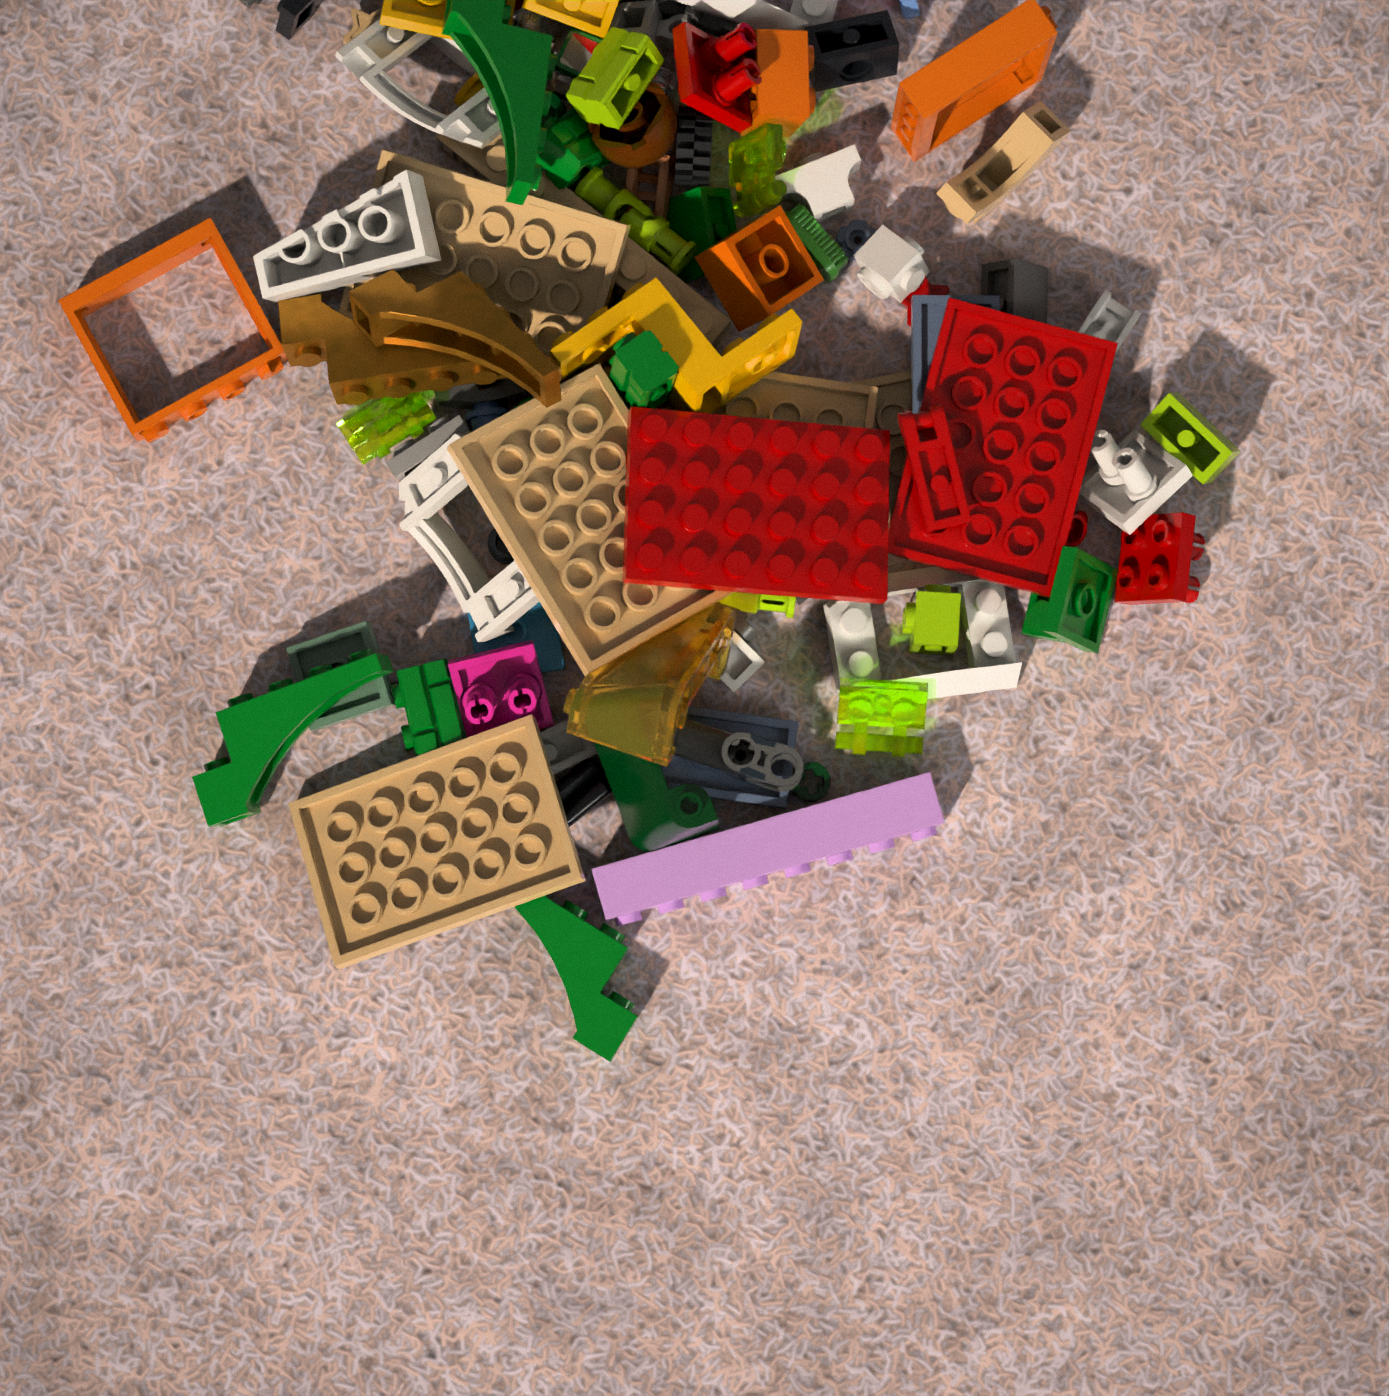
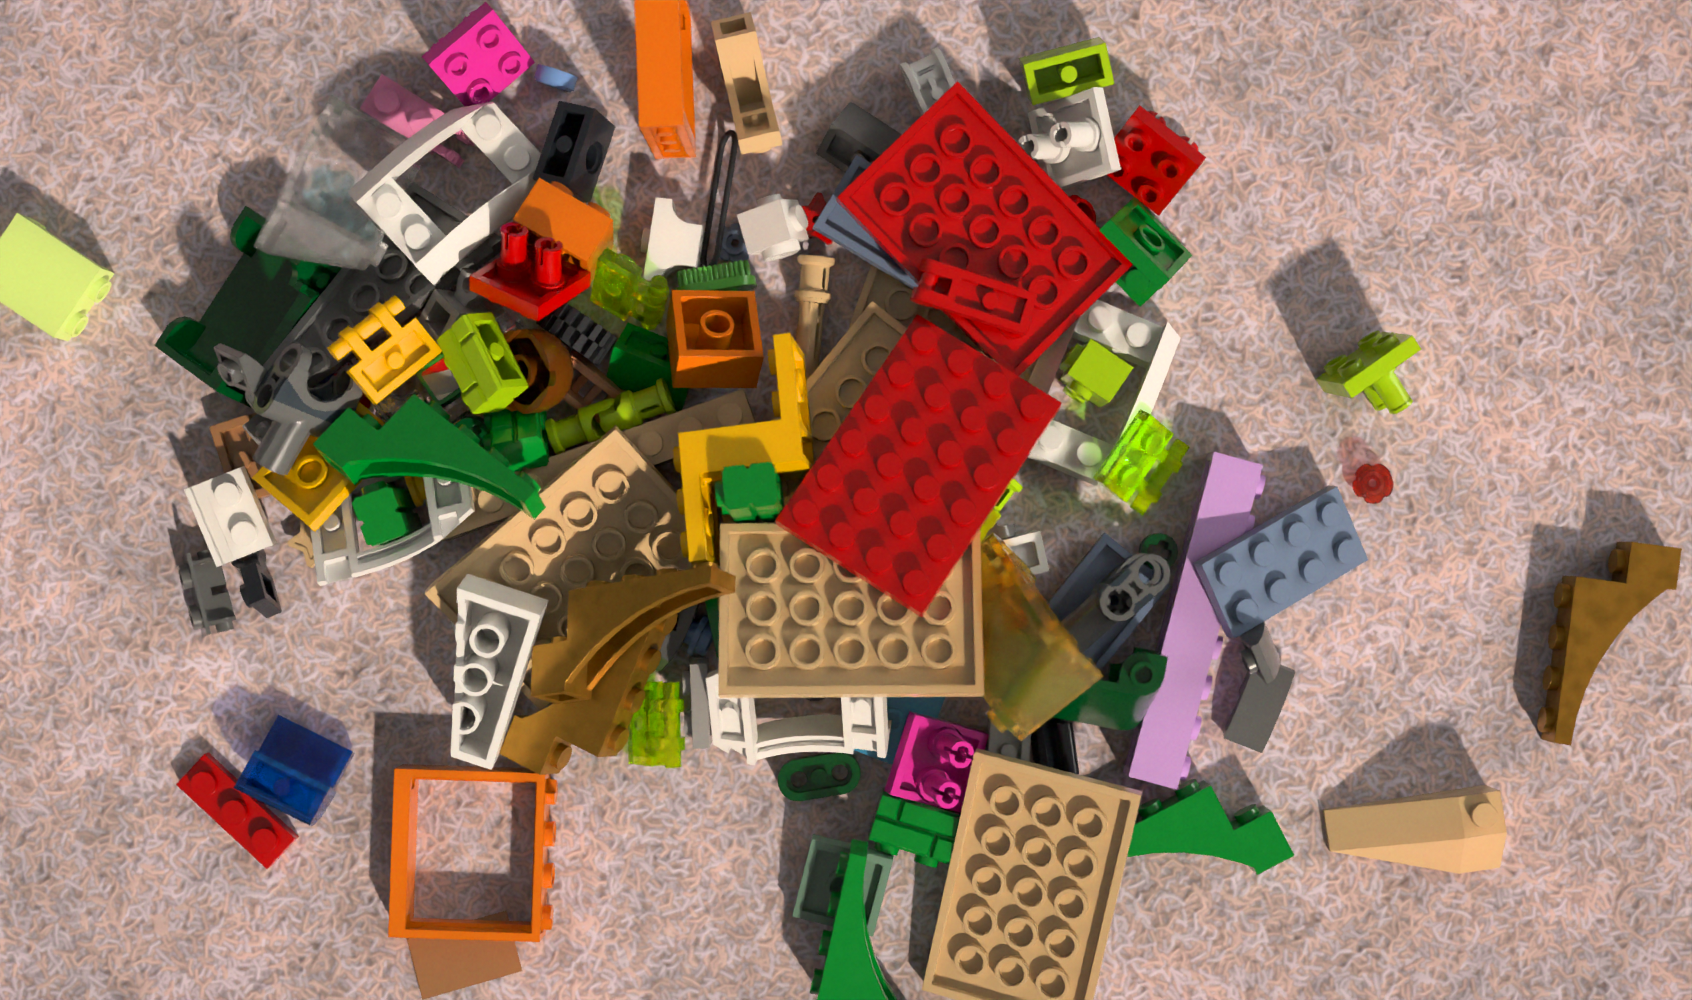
camera: 60 degrees left, 5 degrees up
none -> red plate [176,752,299,869]
none -> clear blue brick [234,714,355,826]
none -> green brick [352,480,423,546]
none -> medium nougat sticker [407,910,522,1000]
none -> black piece [700,130,738,267]
none -> dark green plate [778,752,861,801]
none -> tan pin [794,255,835,380]
none -> sand blue plate [1194,485,1368,639]
none -> dark grey slope [1223,664,1295,753]
none -> dark grey slope [1239,621,1280,684]
none -> lime plate [1316,330,1421,414]
none -> tan wedge [1322,785,1507,874]
none -> clear red plate [1352,463,1394,504]
none -> pearl gold arch [1537,541,1682,745]

